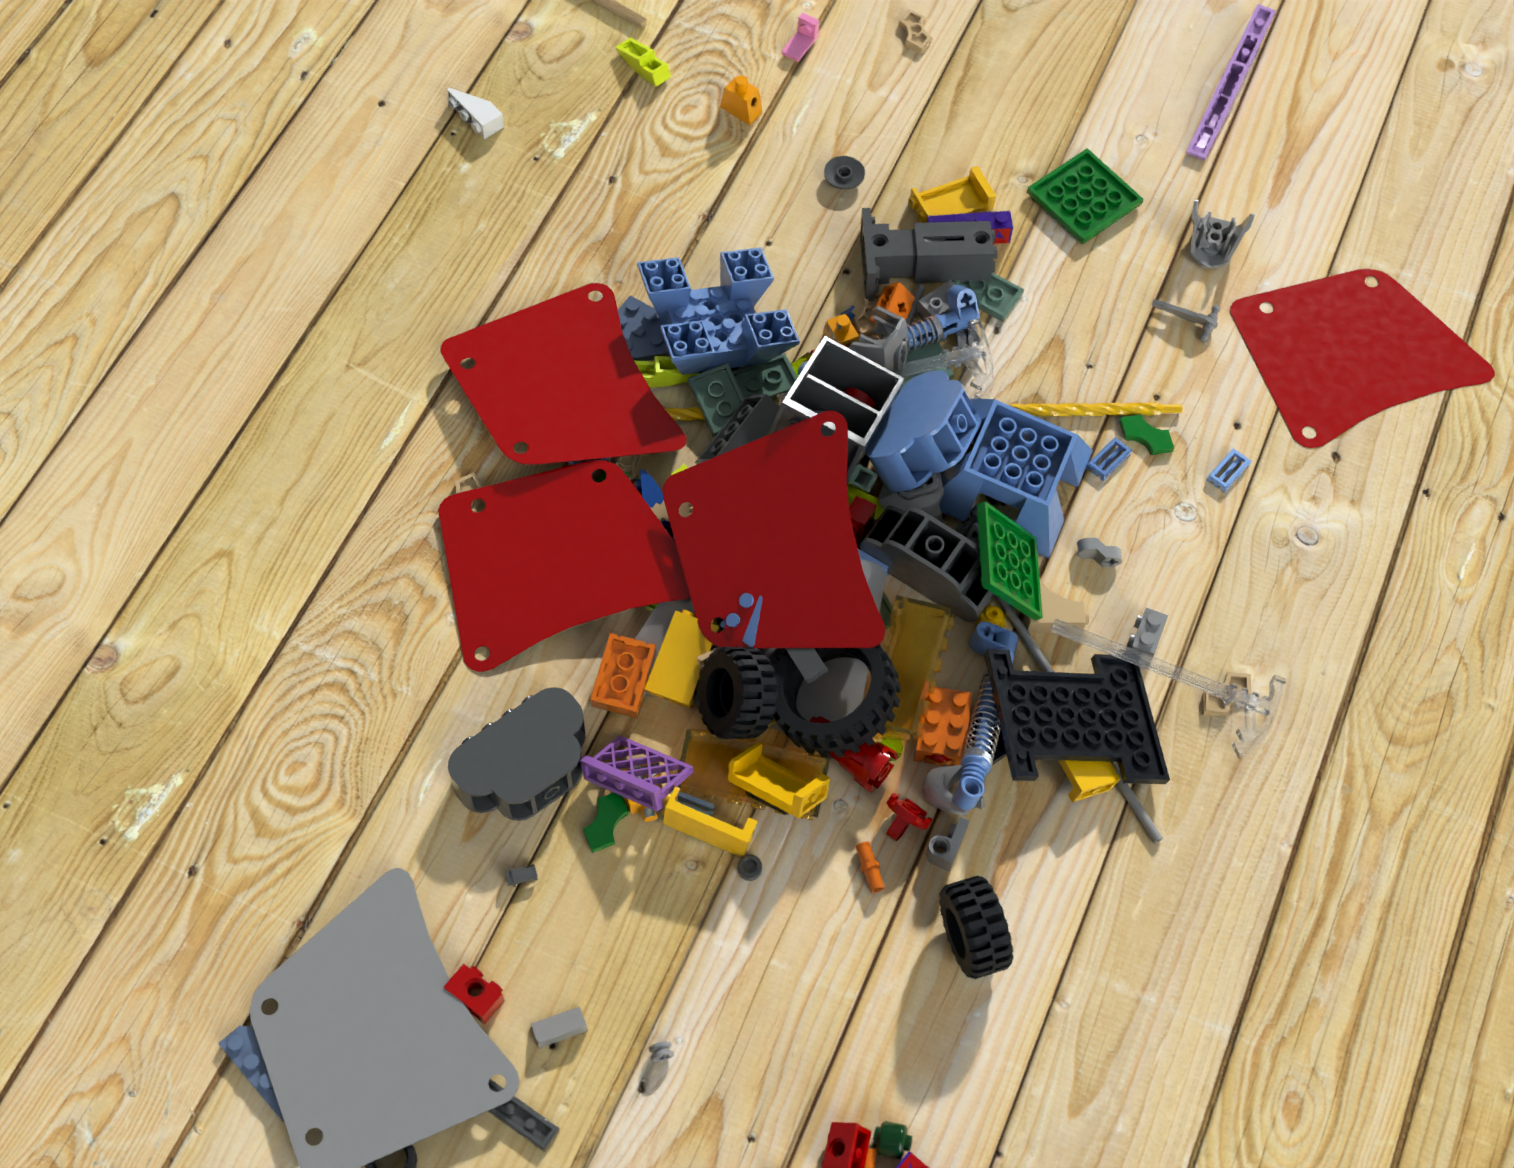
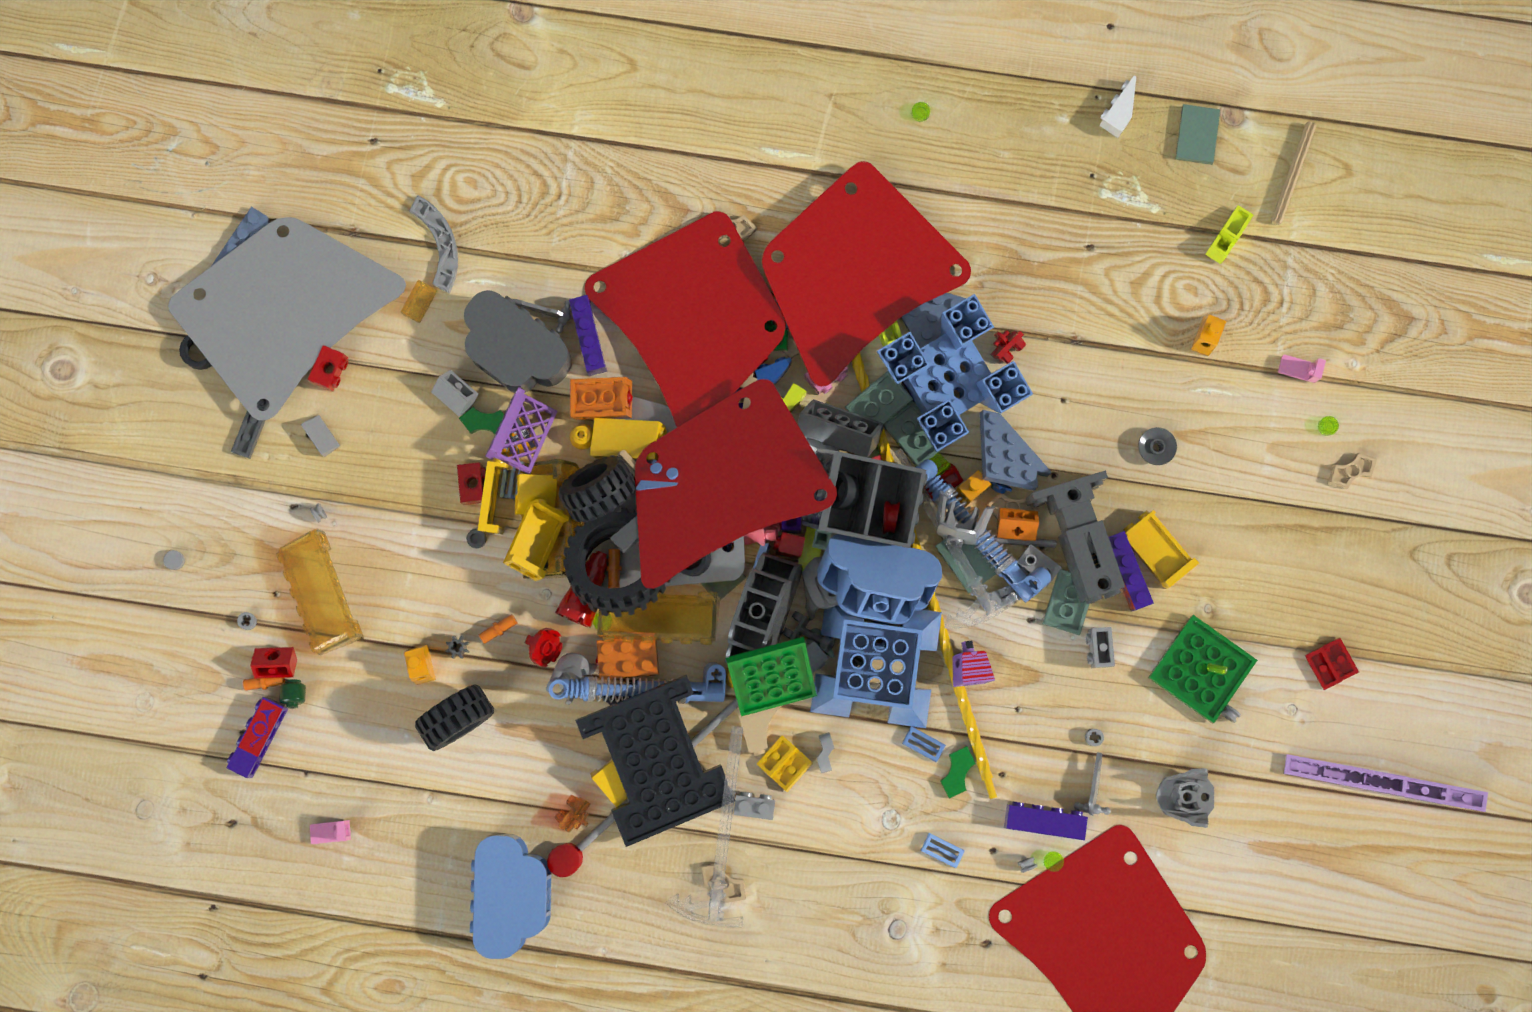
camera: 80 degrees right, 20 degrees up
dark grey pin [505,864,538,887] -> none
light grey plate [926,817,969,871] -> none
none -> clear yellow windscreen [276,528,364,655]
none -> bright pink bracket [310,820,351,844]
none -> clear yellow slope [401,280,437,323]
none -> light orange torso [404,644,436,685]
none -> light grey tile [409,195,458,294]
none -> light grey brick [431,370,478,416]
none -> dark grey gear [446,636,470,659]
none -> red brick [457,462,486,505]
none -> medium blue brick [470,834,551,959]
none -> light grey piece [513,299,570,333]
none -> yellow slope [515,474,557,515]
none -> red piece [547,843,583,877]
none -> clear orange hips [555,795,591,833]
none -> dark purple brick [569,295,607,376]
none -> yellow cone [569,424,593,450]
none -> orange pin [606,549,622,588]
none -> yellow slope [757,735,813,792]
none -> bright pink bracket [804,366,848,395]
none -> clear neon green tile [911,102,930,122]
none -> medium lavender torso [953,640,995,687]
none -> sand blue wing [980,410,1051,491]
none -> red hips [990,330,1026,364]
none -> dark purple brick [1004,801,1088,841]
none -> light grey bush [1017,857,1037,873]
none -> clear neon green tile [1043,851,1064,872]
none -> light grey brick [1085,627,1115,669]
none -> light grey bush [1085,729,1104,746]
none -> sand green tile [1175,104,1220,165]
none -> clear neon green tile [1207,663,1228,675]
none -> light grey bush [1221,705,1241,723]
none -> red slope [1305,637,1359,690]
none -> clear neon green tile [1318,416,1339,436]

